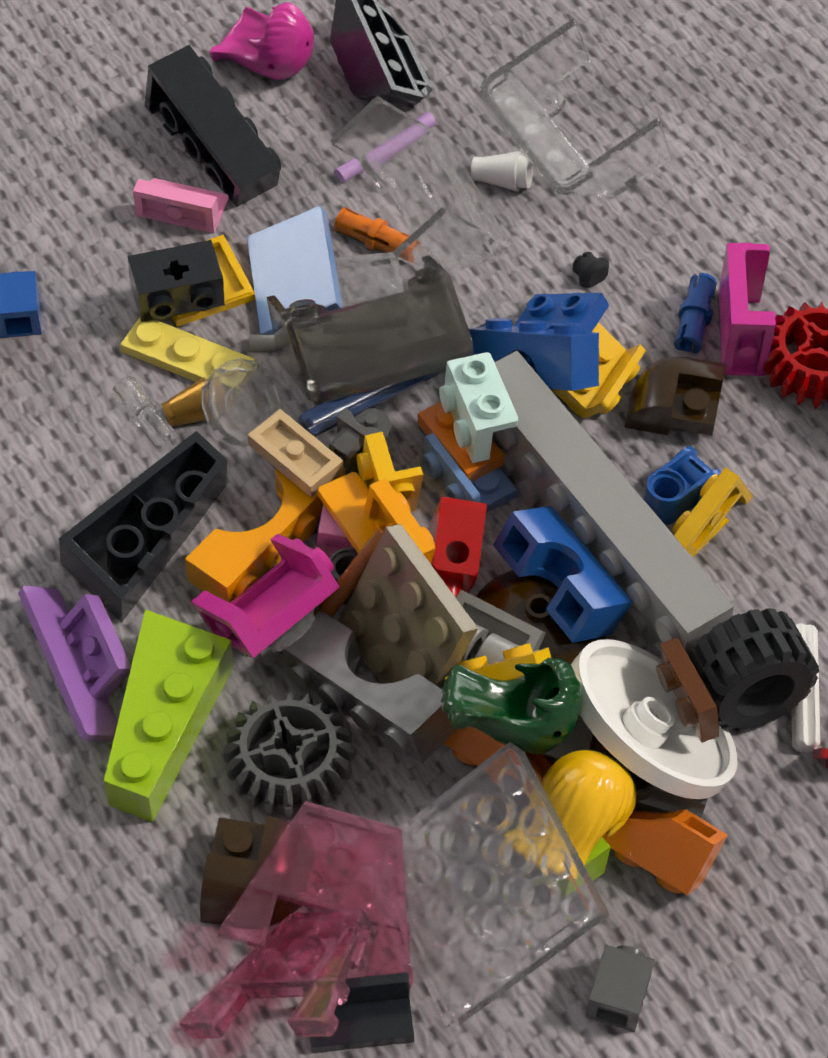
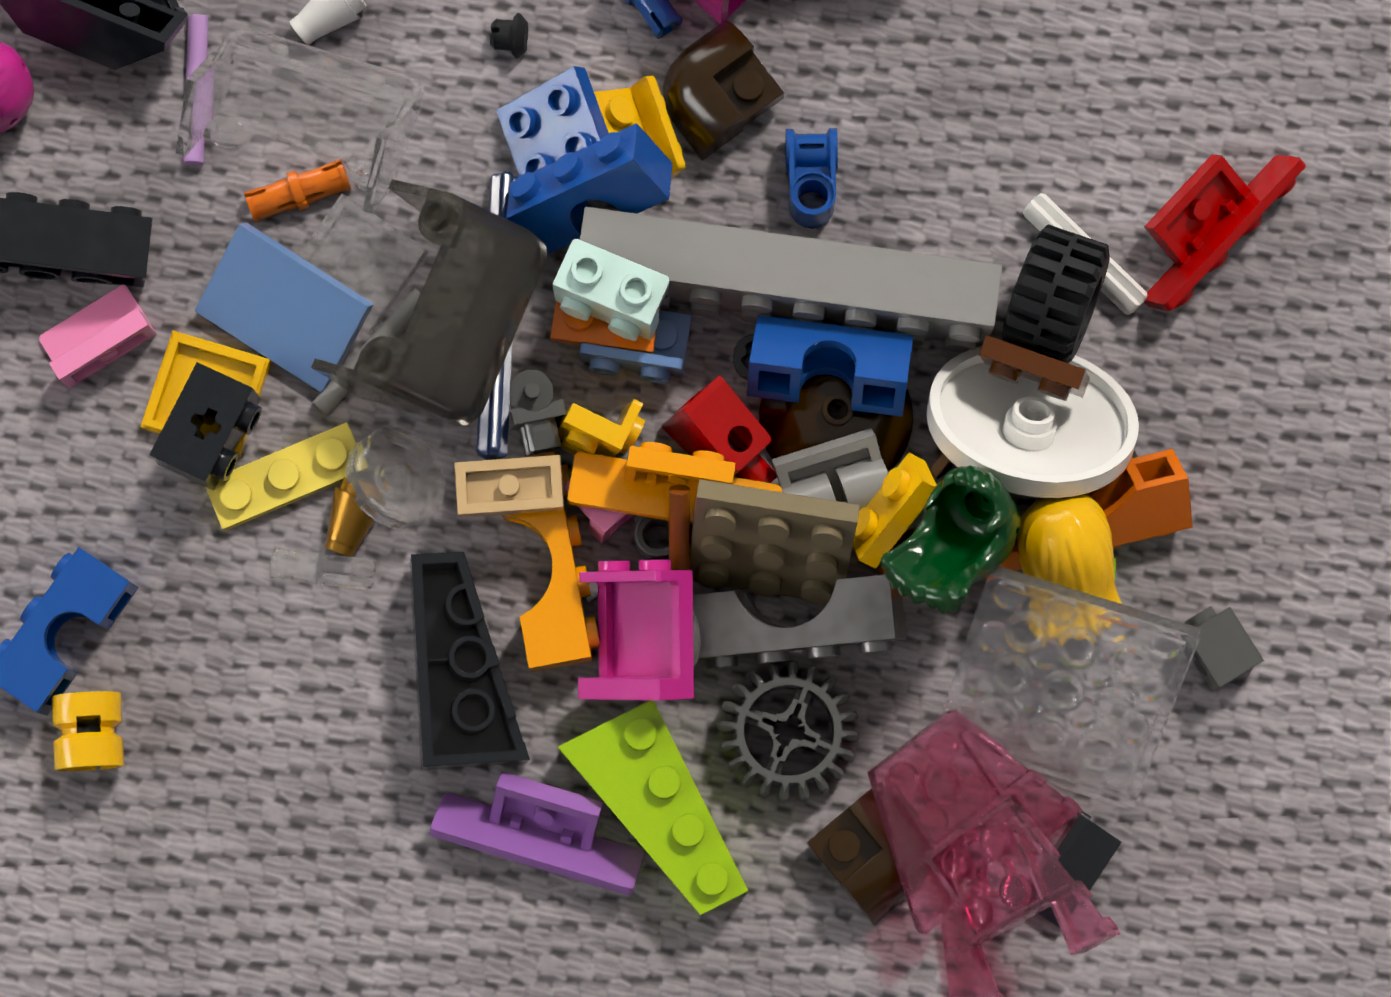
camera: 45 degrees left, 25 degrees up
yellow wing [672,467,753,558] -> none

